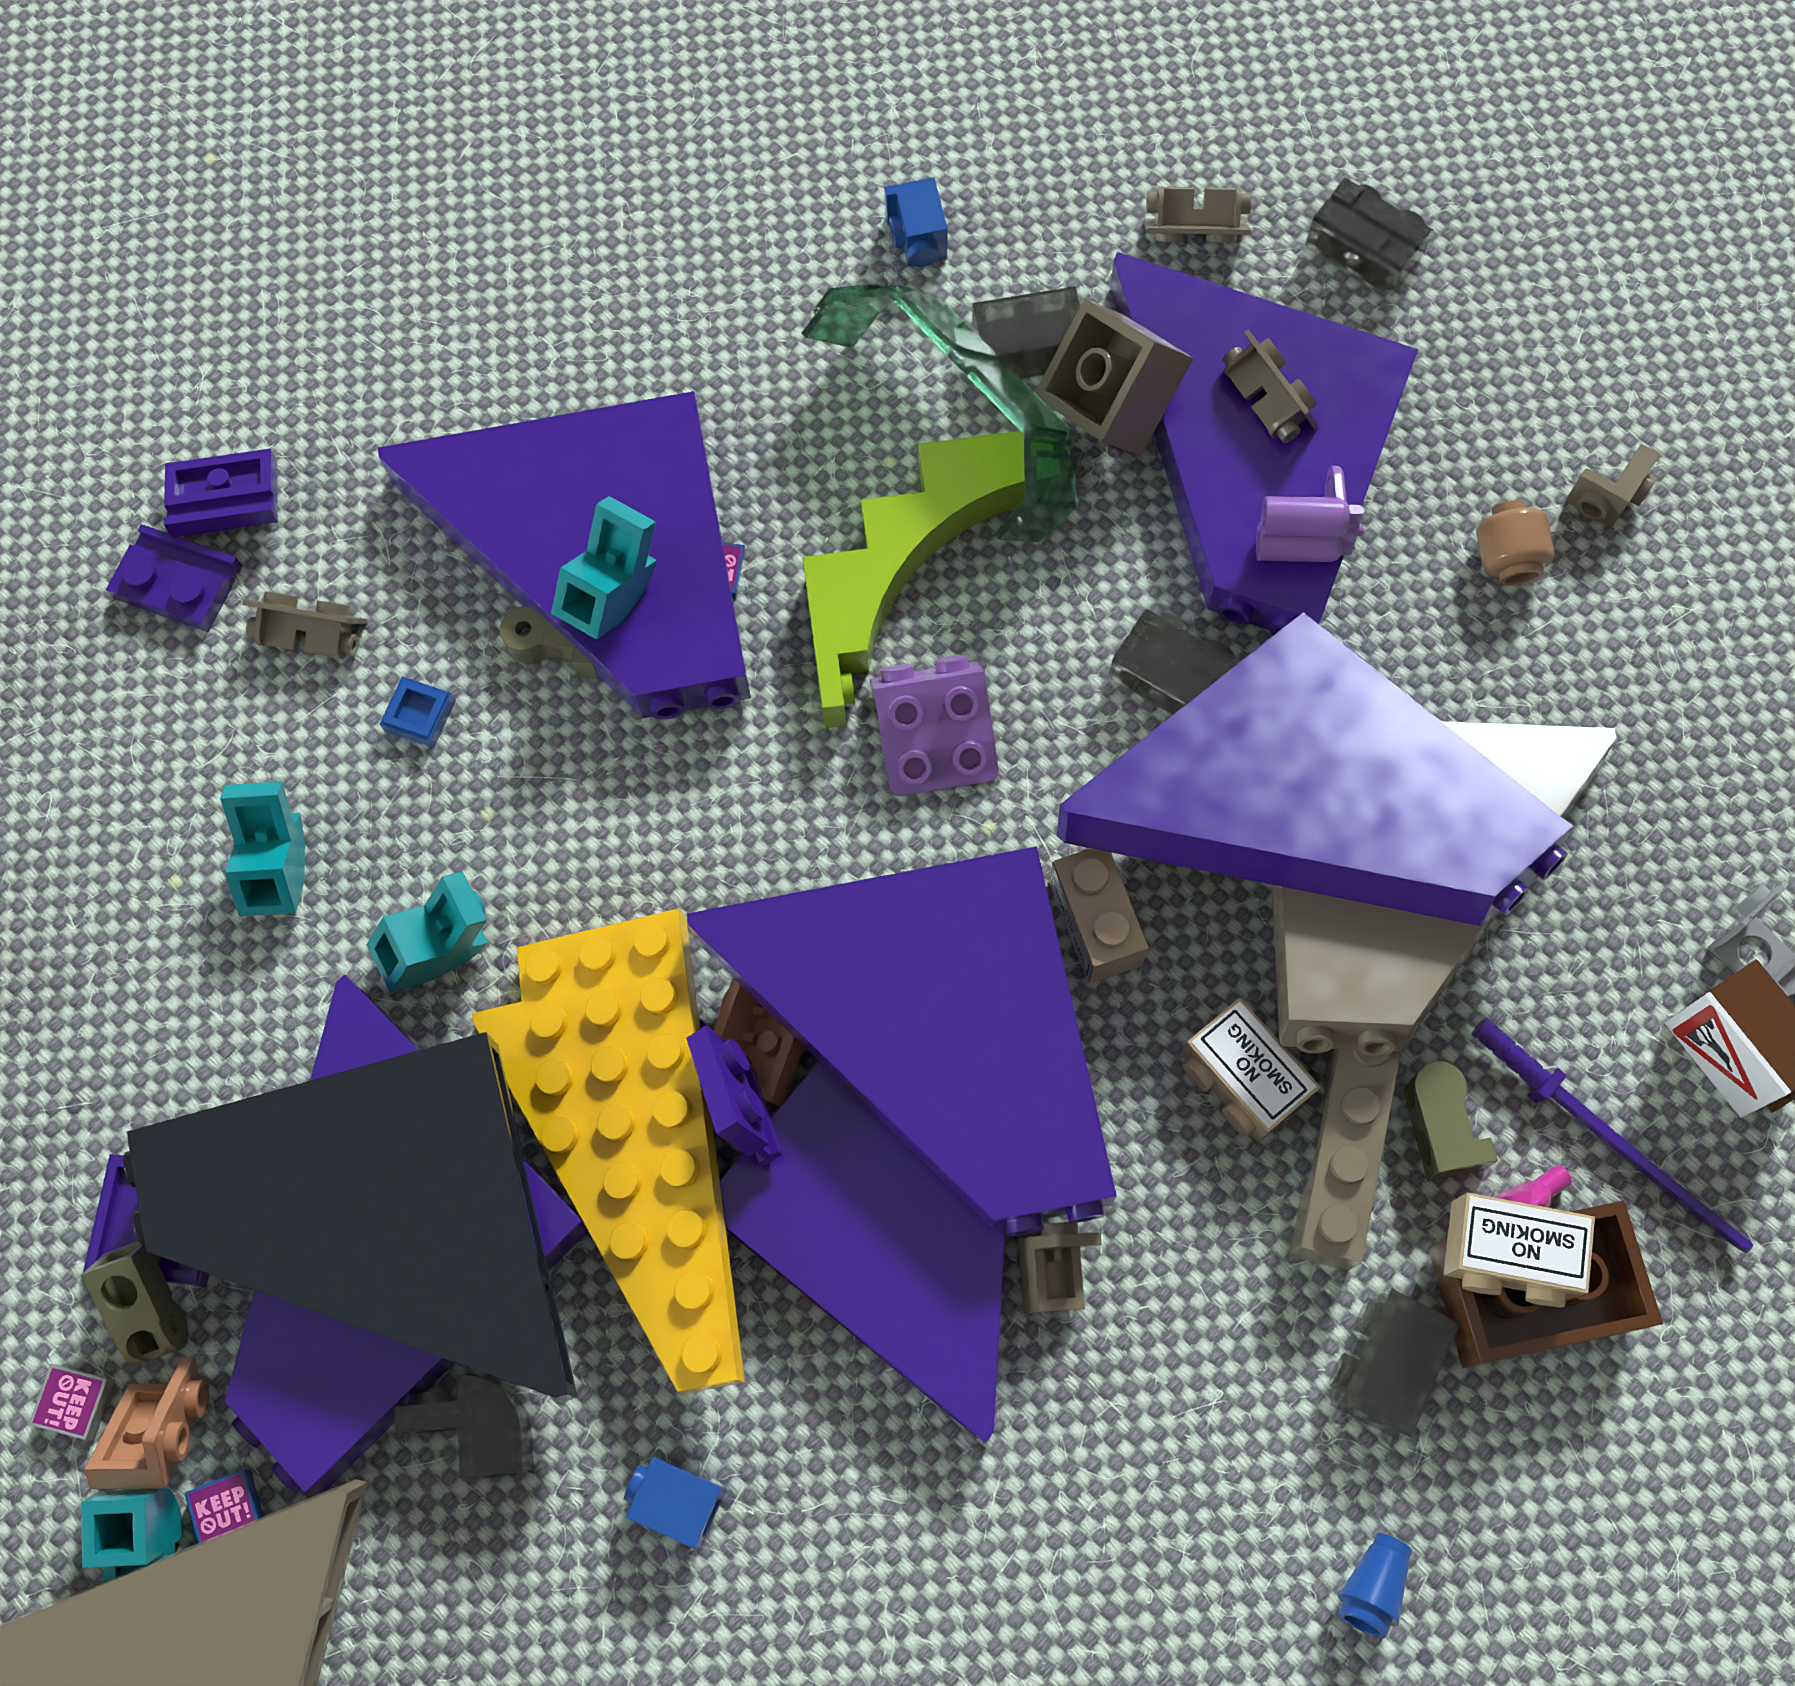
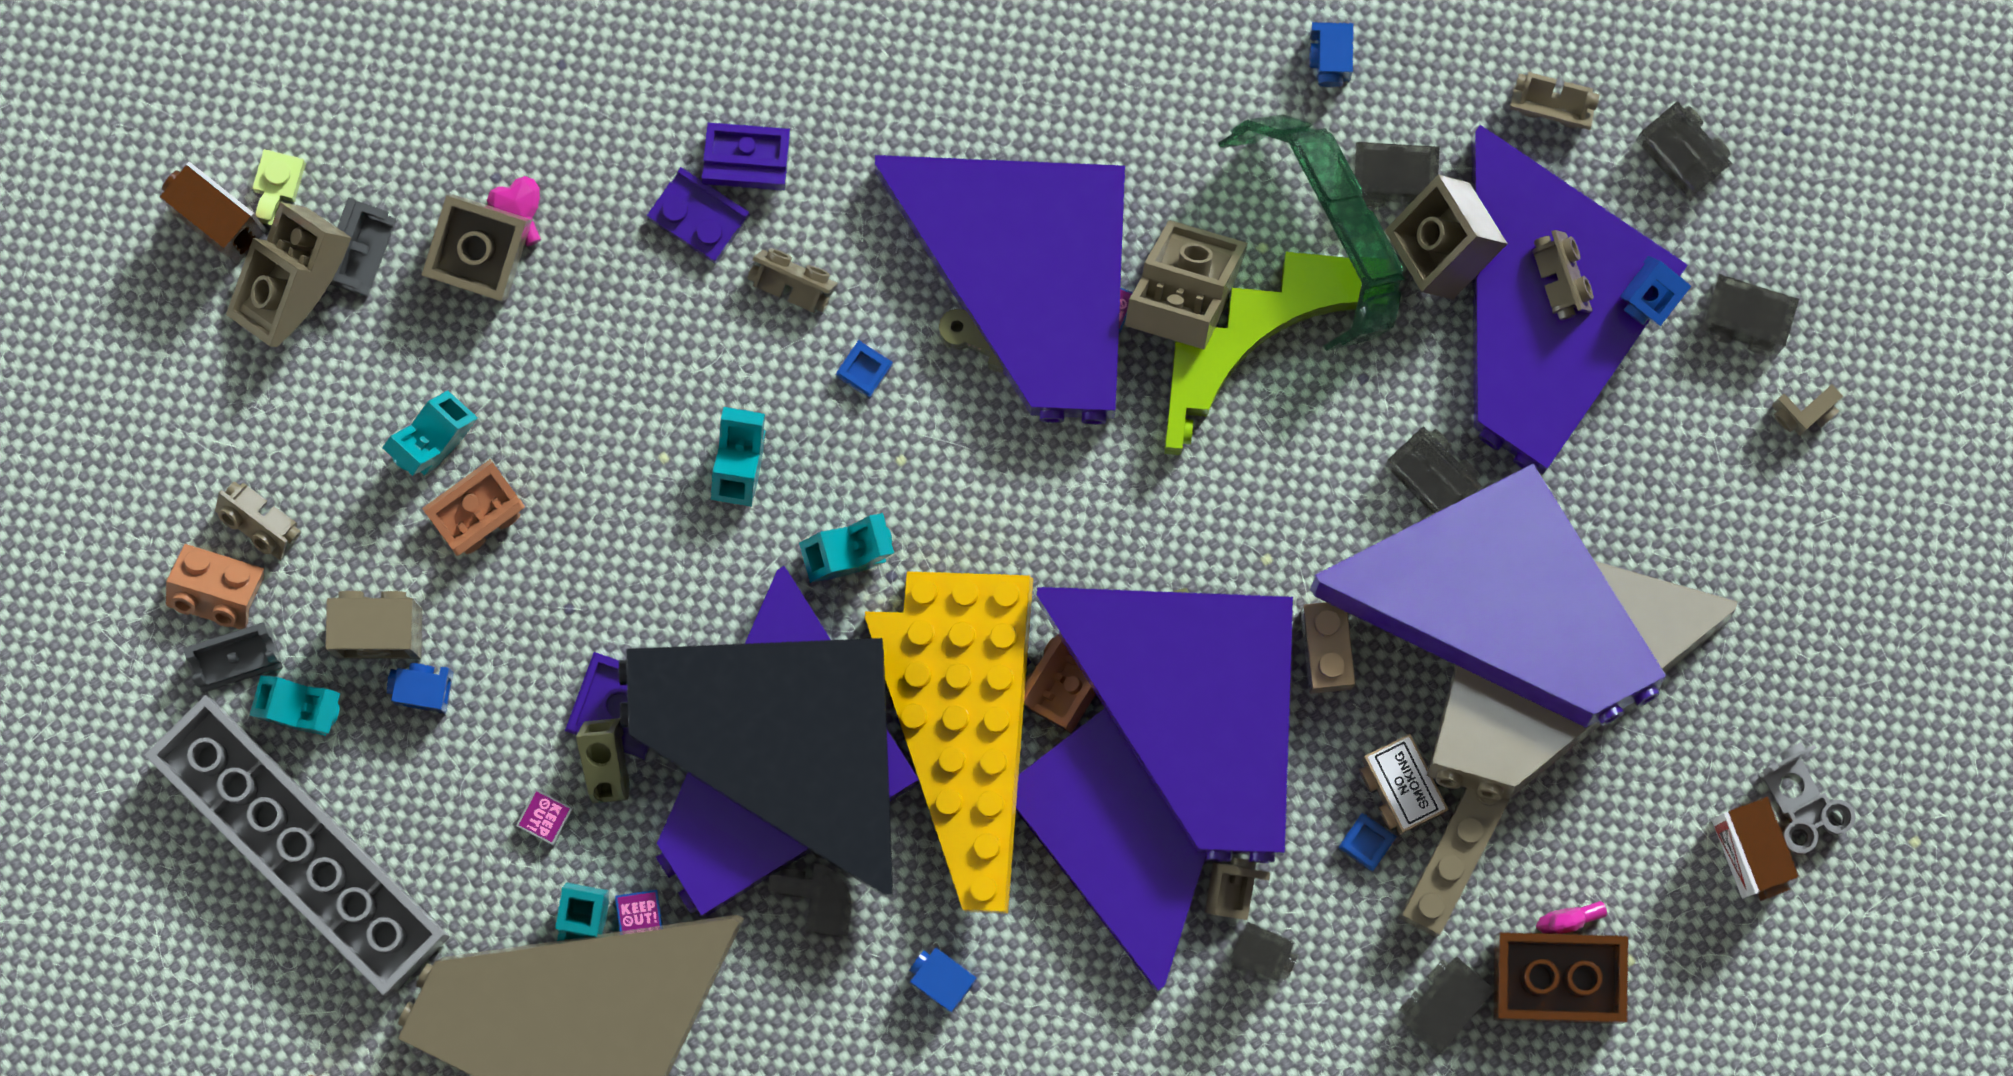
camera: 10 degrees right, 10 degrees up
nougat bracket [84,1357,209,1490] -> none
teal brick [551,496,657,639] -> none
dark purple plate [686,1026,783,1166] -> none
medium lavender bracket [870,655,999,796] -> none
medium lavender piece [1256,466,1364,562] -> none
olive leg [1405,1061,1498,1182] -> none
brick [1444,1192,1595,1307] -> none
dark purple sword [1471,1017,1754,1253] -> none
medium nougat head [1476,500,1555,586] -> none
none -> dark tan slope [1125,220,1248,349]
none -> clear smoke brick [1227,922,1298,986]
none -> blue tile [1338,813,1397,872]
none -> blue brick [1620,256,1691,326]
none -> clear smoke brick [1699,274,1800,356]

